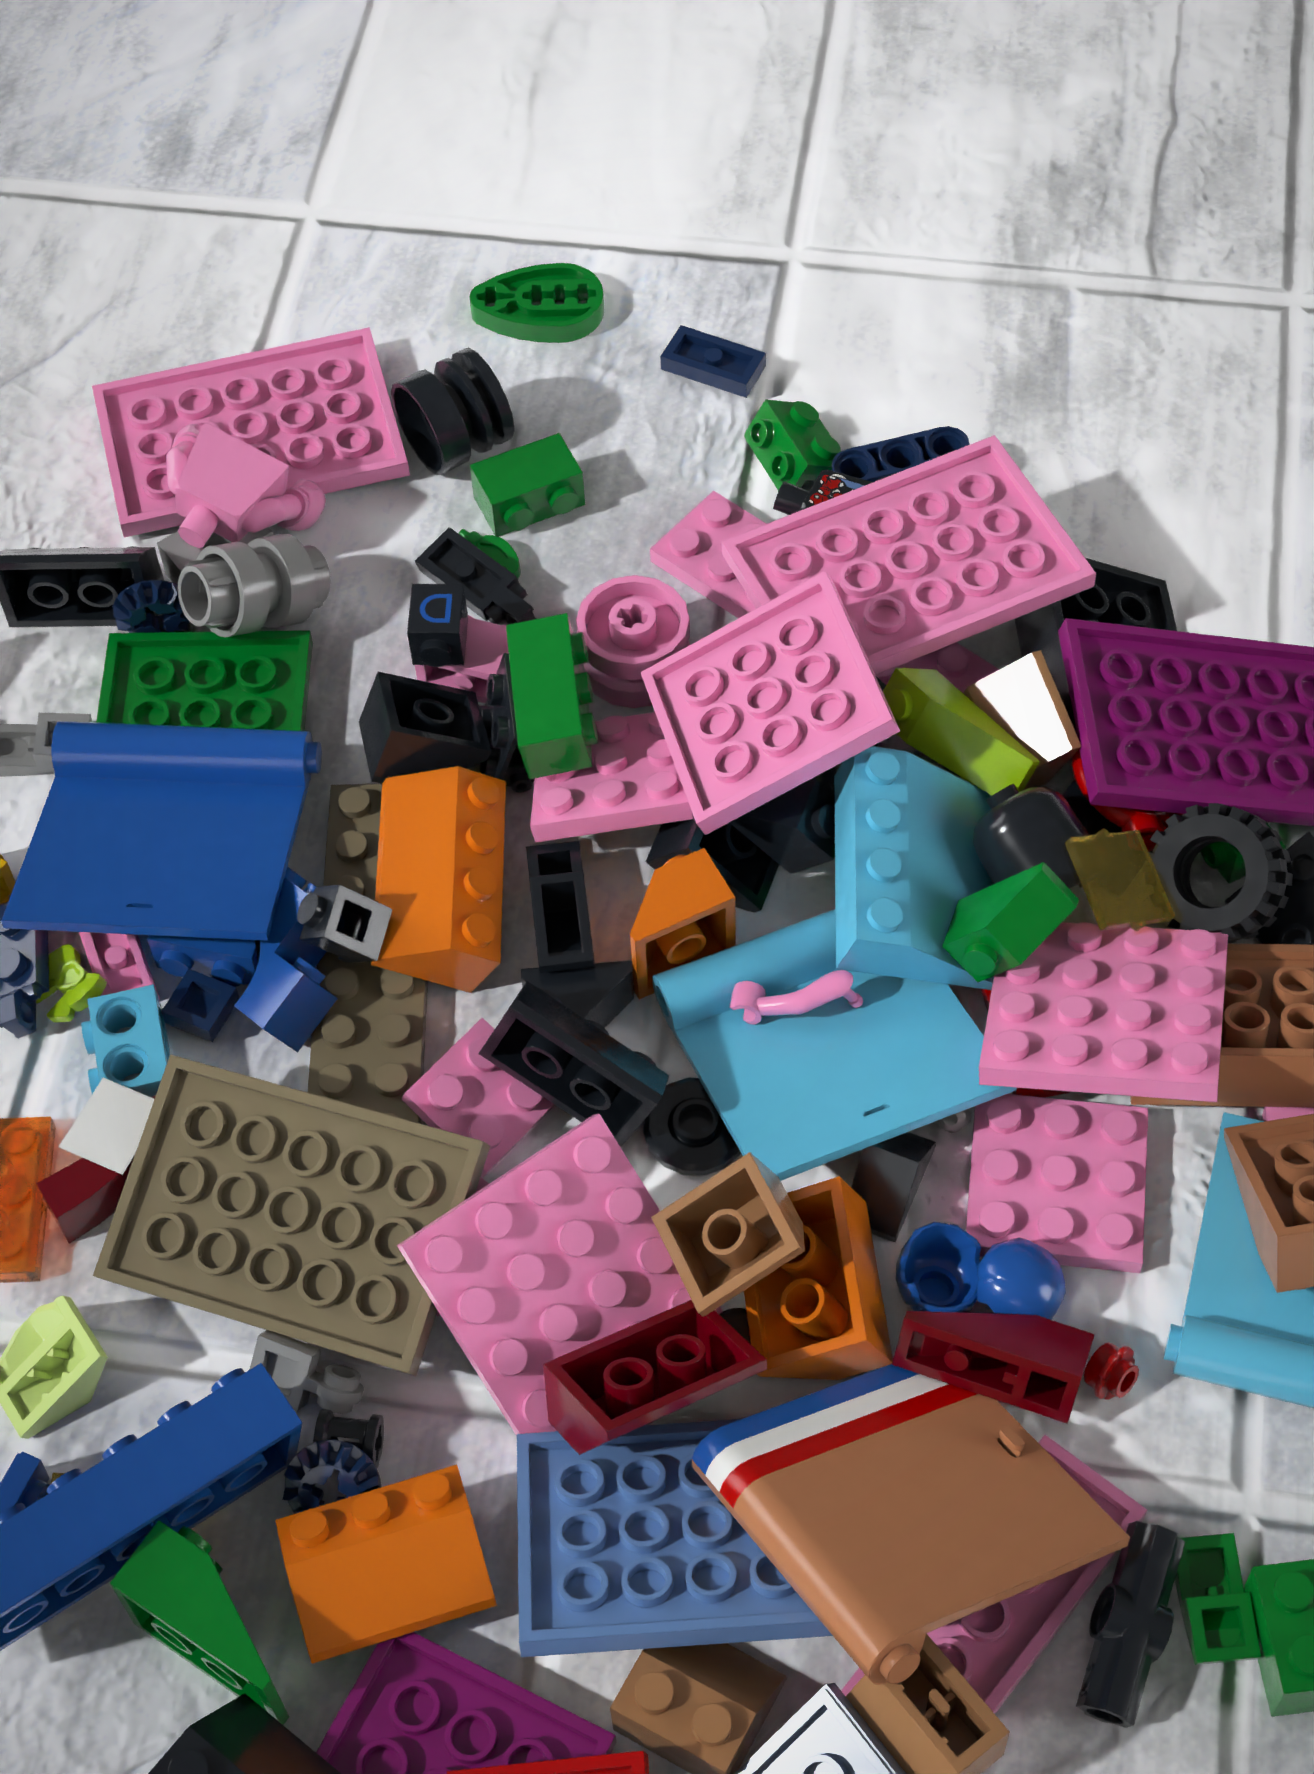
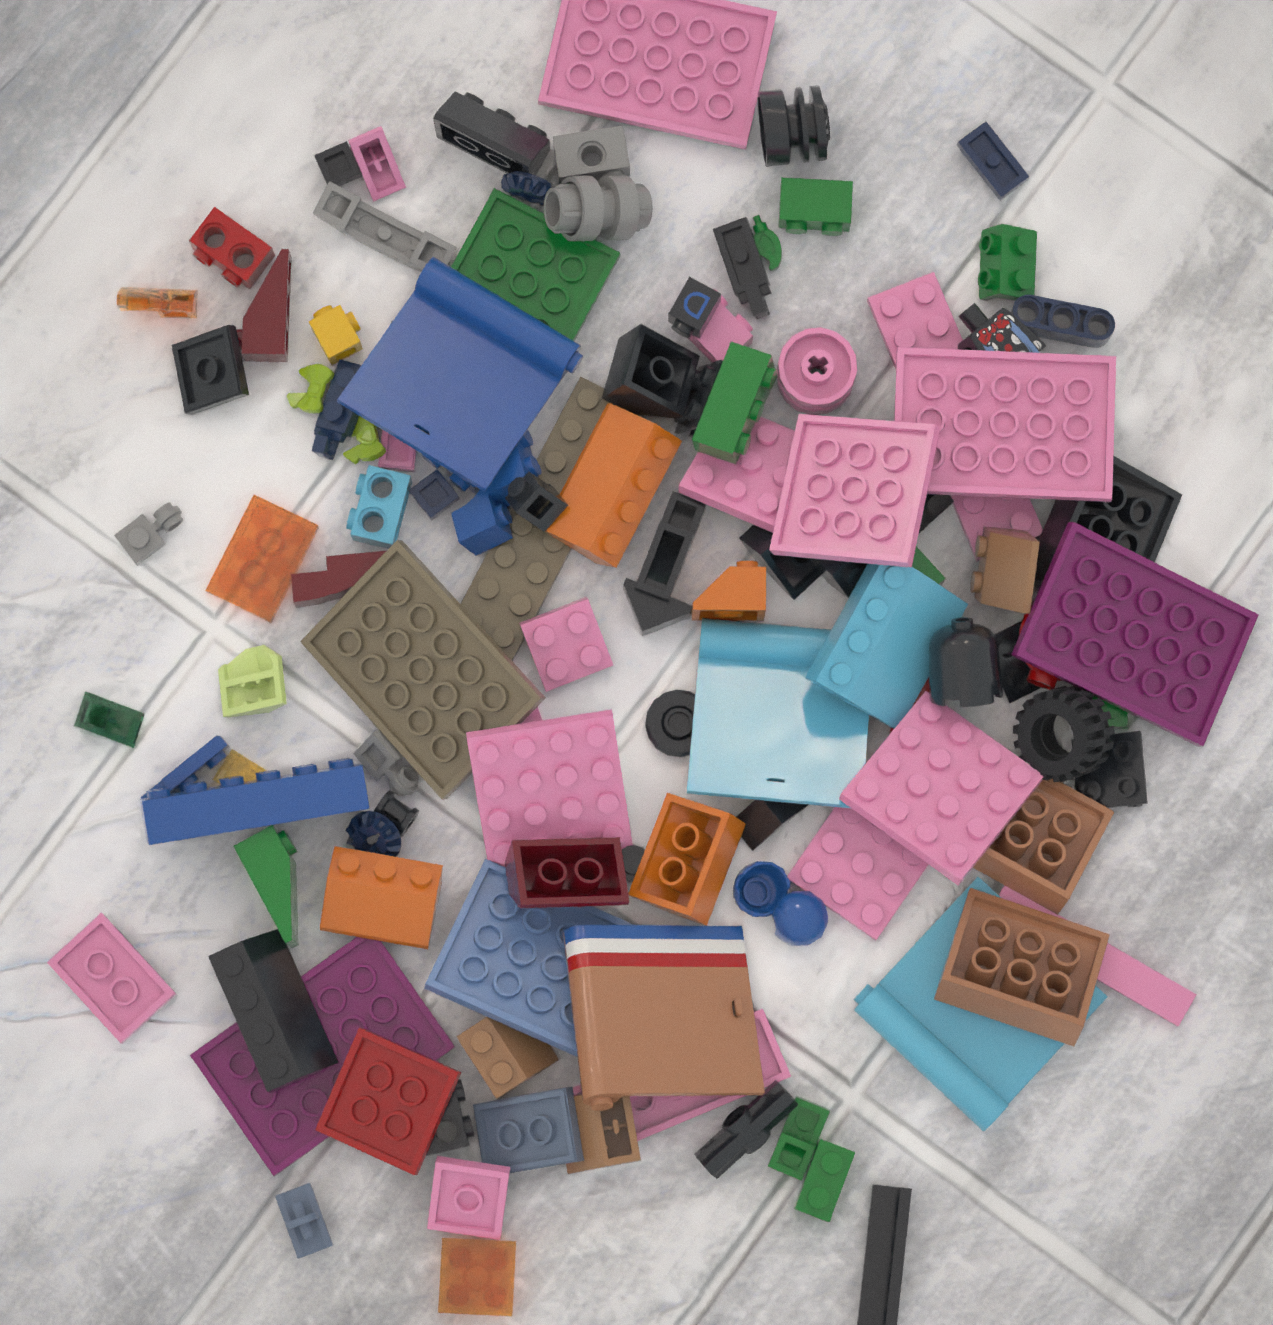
camera: 25 degrees right, 25 degrees up
white sticker [58,1077,154,1175] -> none
bright pink torso [166,422,326,548] -> none
green piece [469,263,604,343] -> none
black slope [478,981,670,1147] -> none
medium nougat slope [651,1152,805,1317] -> none
bright pink piece [730,970,863,1025] -> none
lime slope [883,668,1040,796] -> none
dark red slope [892,1311,1095,1424] -> none
green slope [942,862,1079,982] -> none
clear yellow piece [1065,829,1175,931] -> none
red plate [1084,1342,1139,1400] -> none

